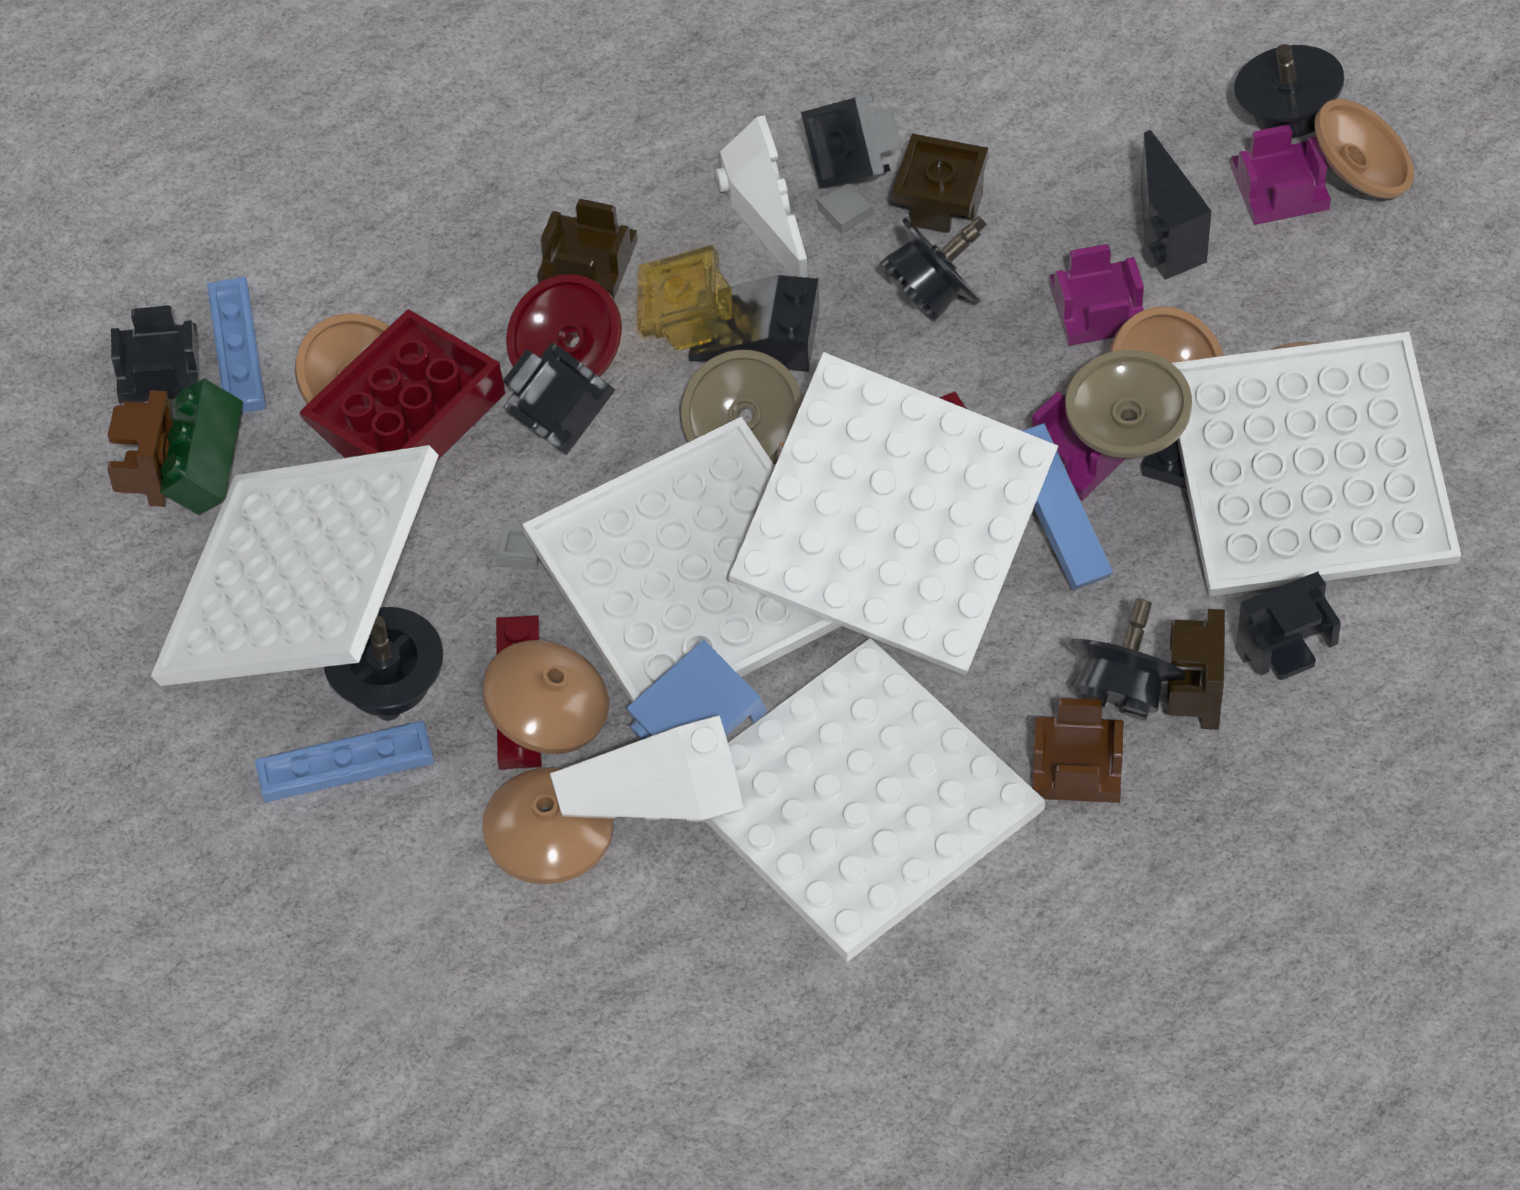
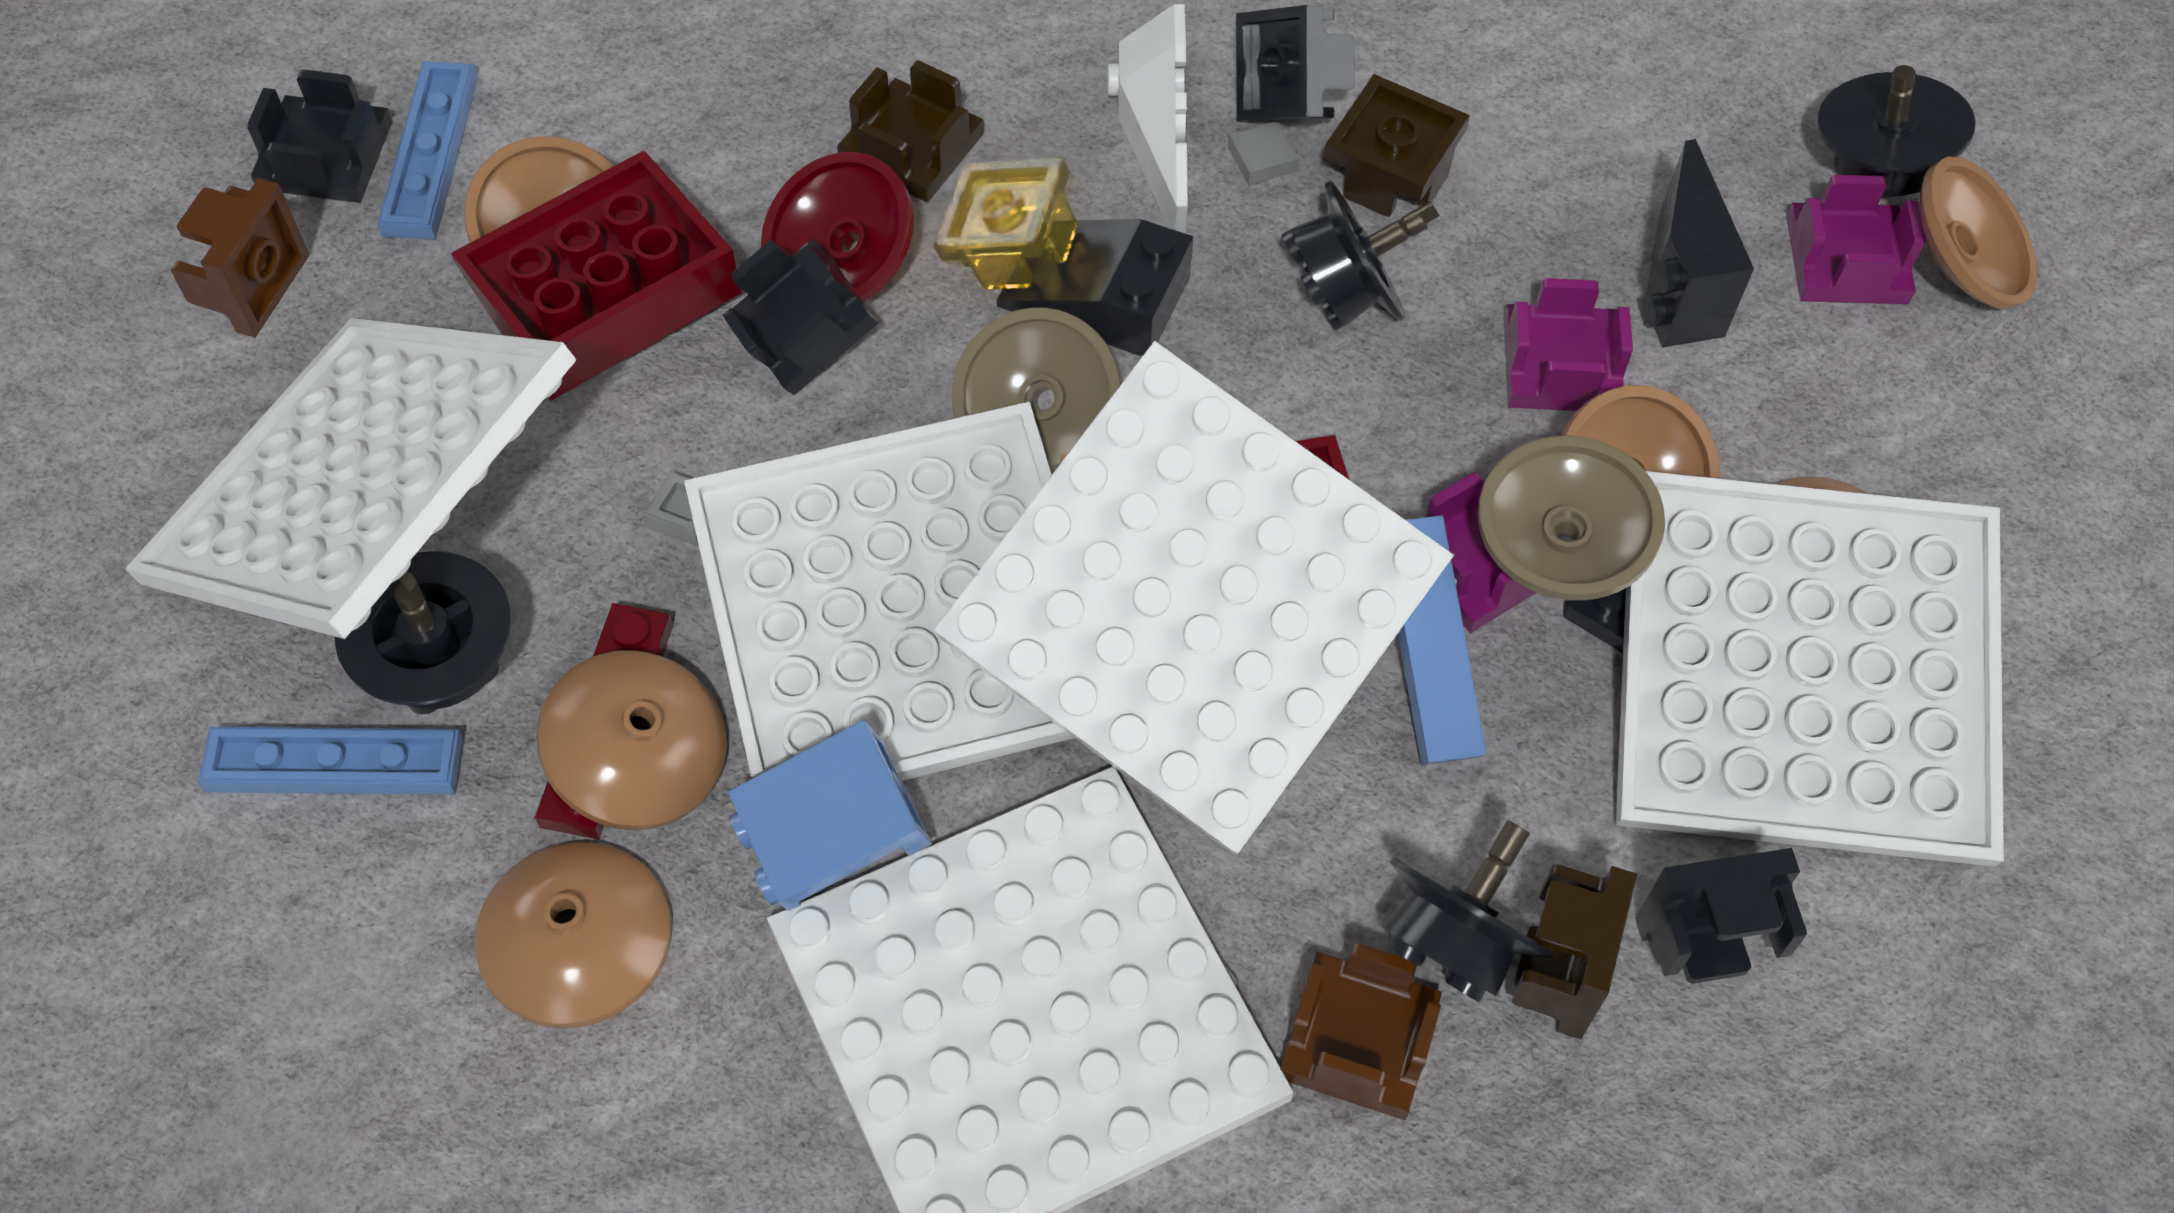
camera: 10 degrees right, 5 degrees up
dark green brick [160,378,243,515] -> none
white wedge [550,715,744,822] -> none

